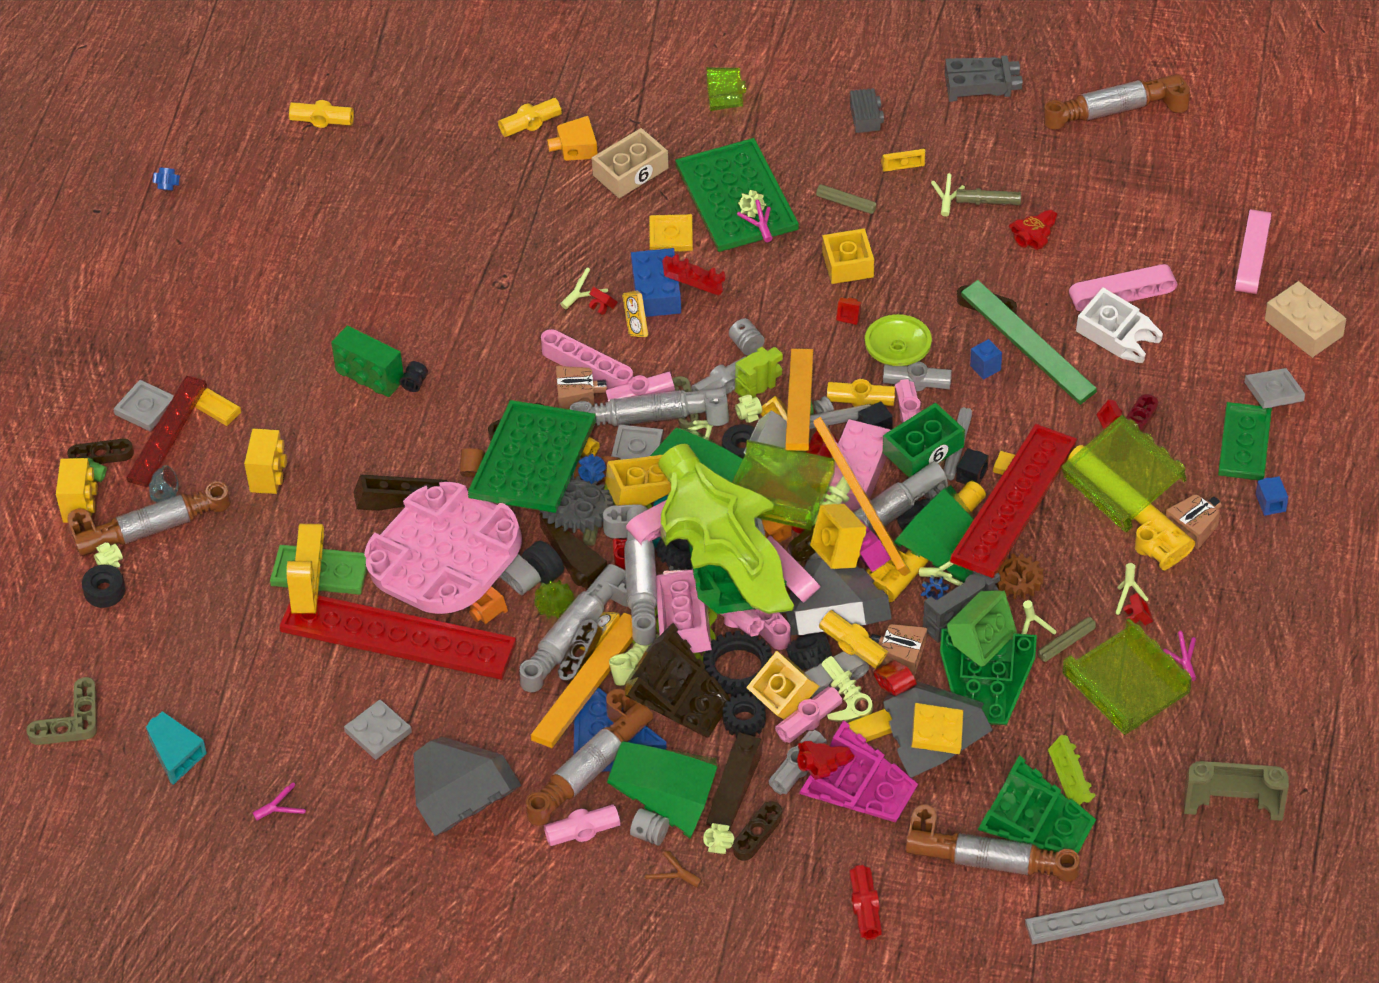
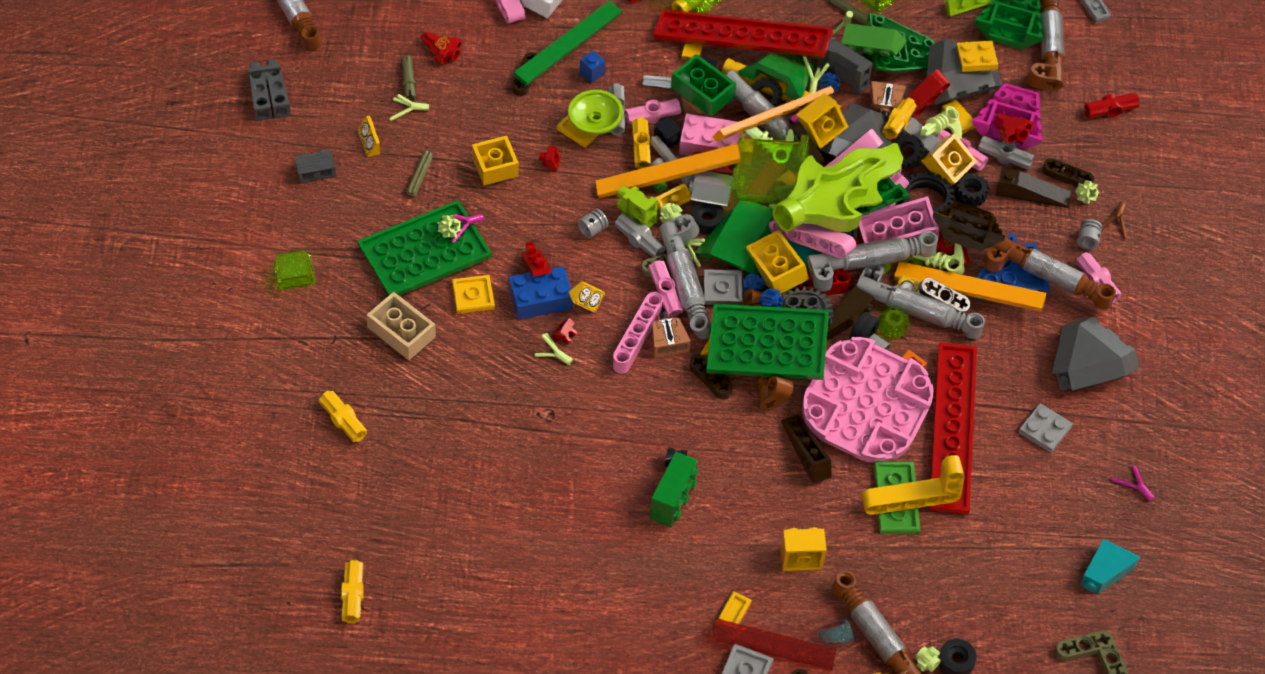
camera: 105 degrees left, 5 degrees up
light orange torso [547,116,598,161] -> none
green wedge [607,741,718,839] -> none

